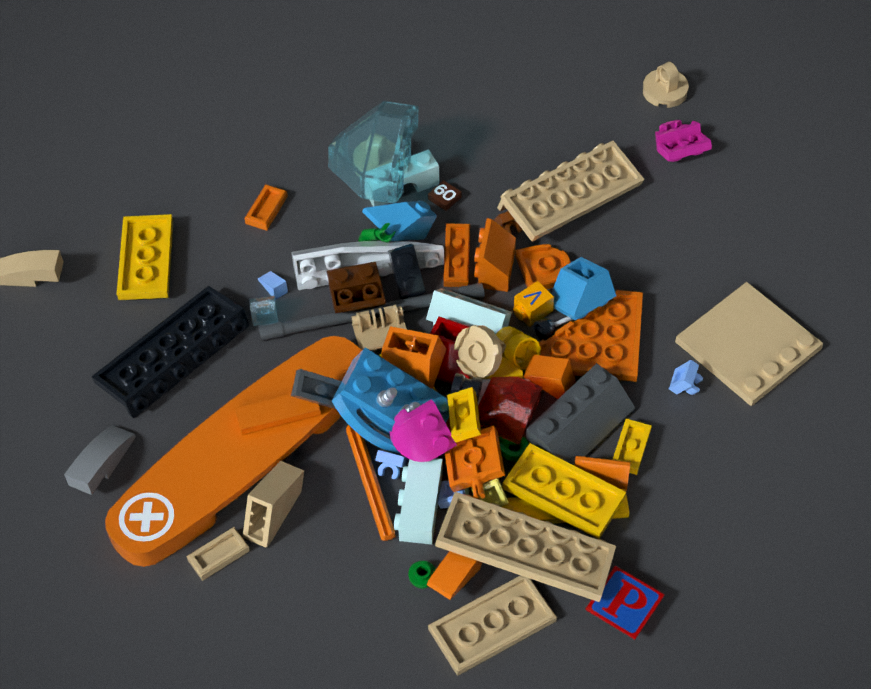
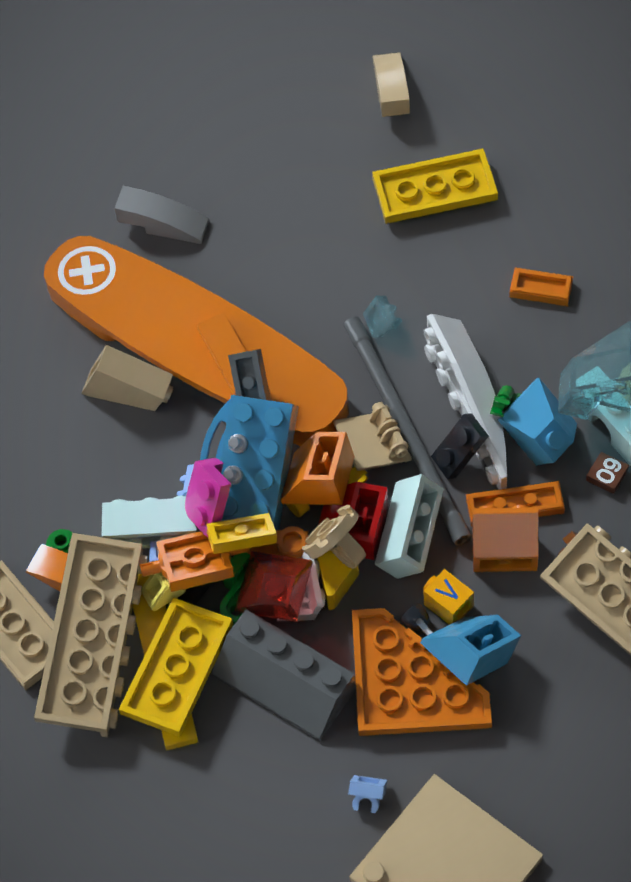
camera: 85 degrees right, 5 degrees up
black bracket [91,286,249,418] -> none
tan tile [187,527,250,581] -> none
light blue piece [258,271,288,300] -> none
reddish brown slope [327,262,386,314] -> none
orange axle [346,425,395,541] -> none
black wheel [451,373,483,403] -> none
yellow wheel [496,326,541,370] -> none
orange tile [515,244,571,289] -> none
orange slope [523,355,576,399] -> none
orange slope [575,456,630,492] -> none
piece [585,566,665,640] -> none
yellow plate [612,419,652,475] -> none

